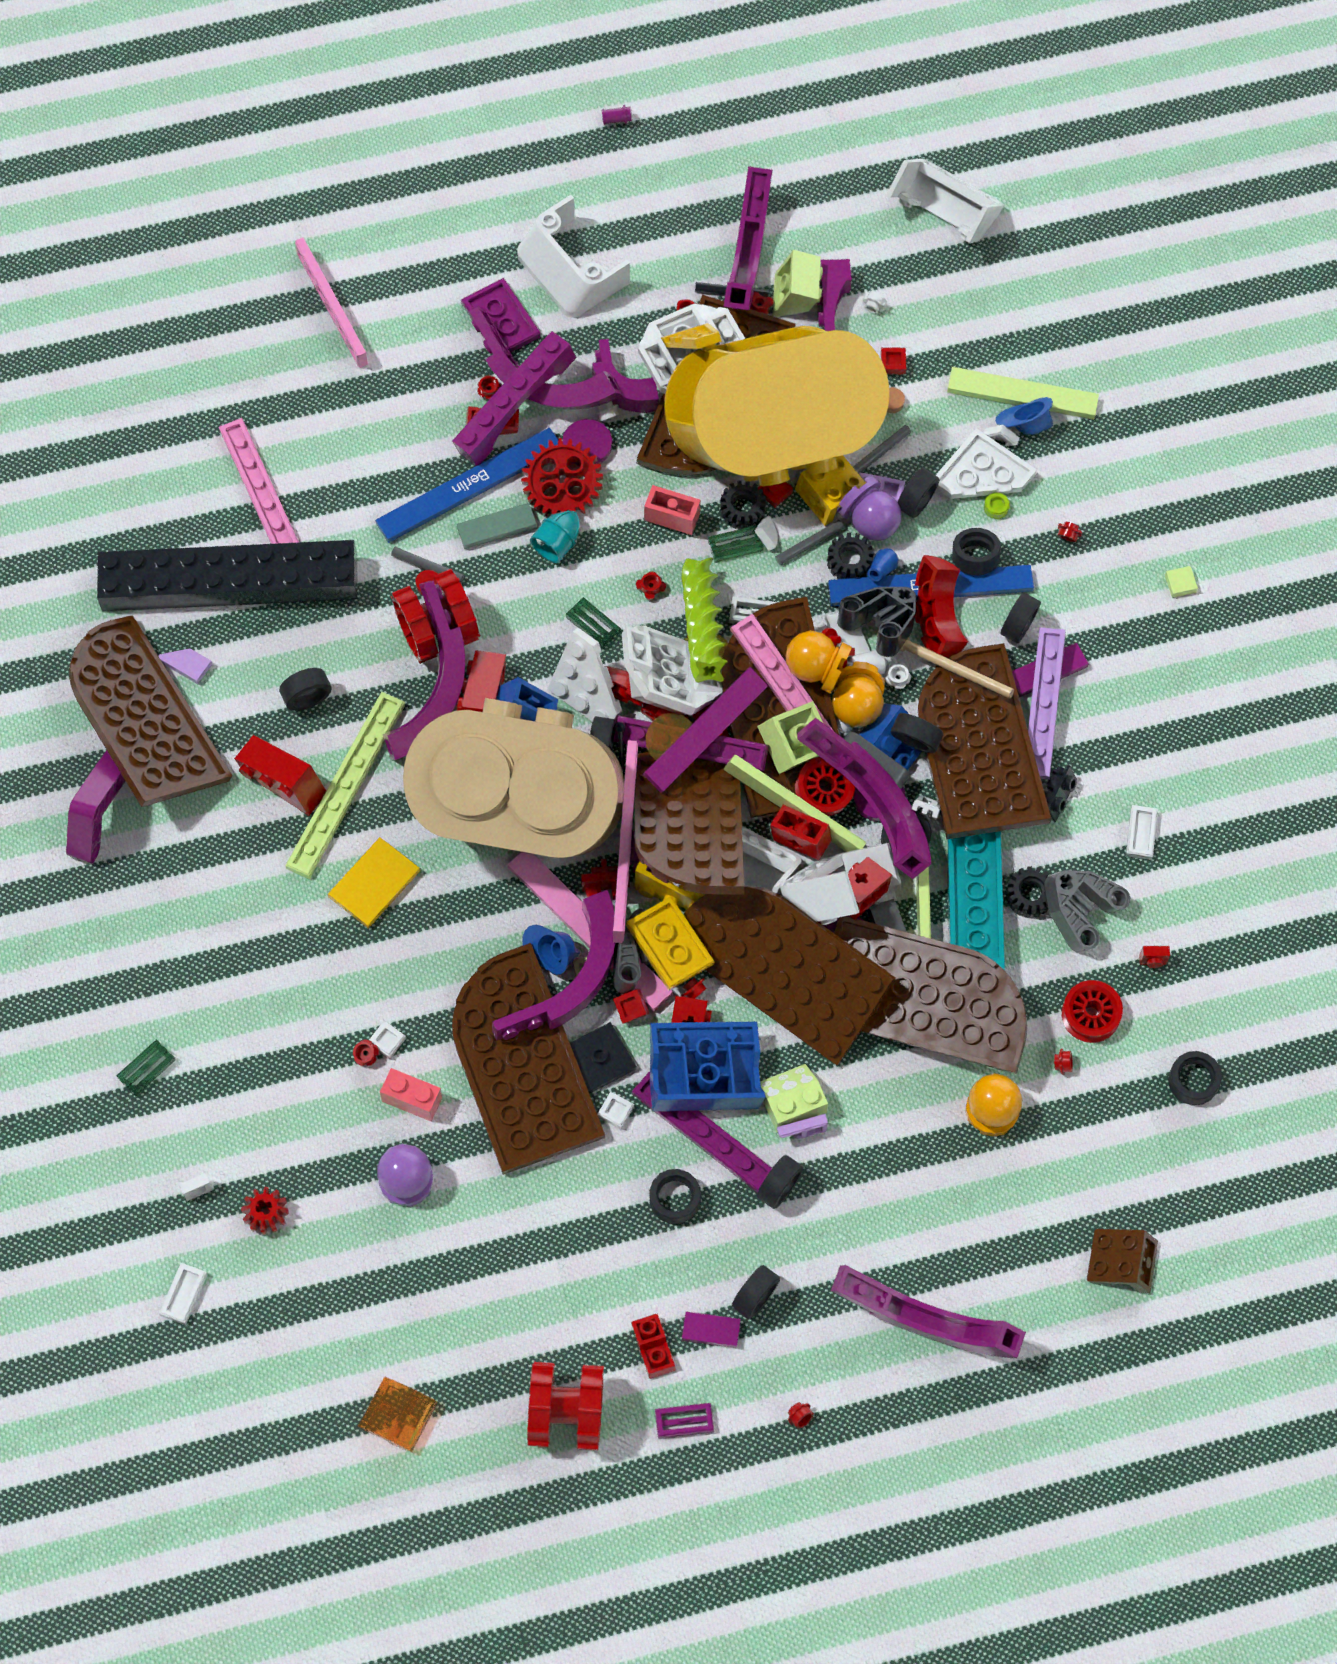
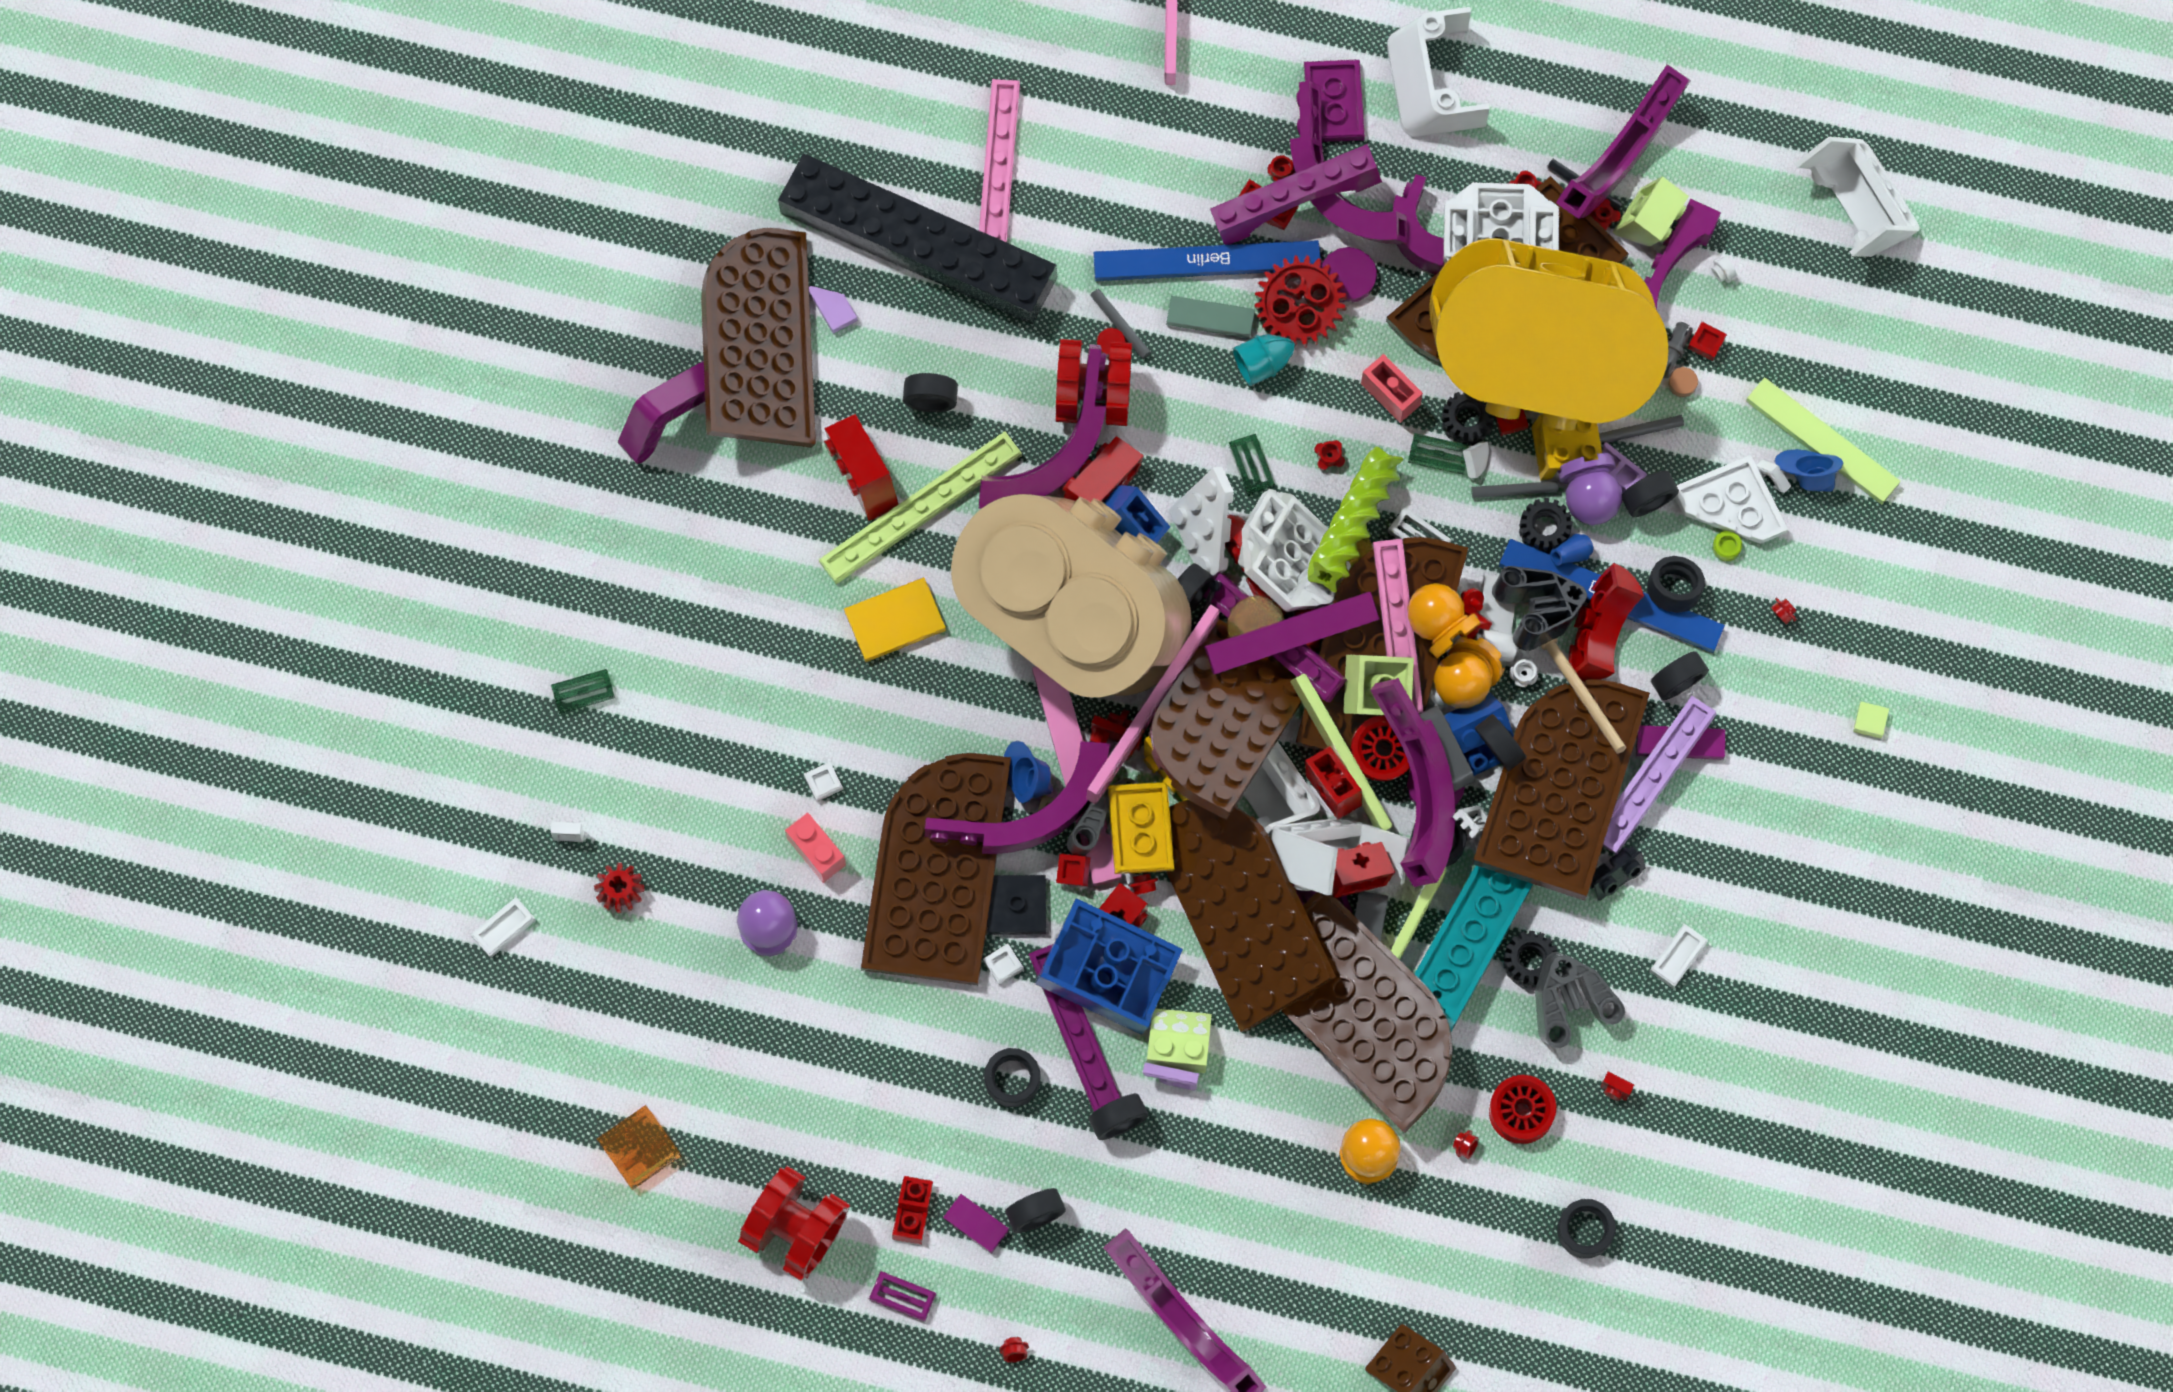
camera: 30 degrees right, 5 degrees up
red plate [353,1040,379,1066] -> none
white plate [595,401,619,421] -> none
yellow wing [661,323,722,351] -> none

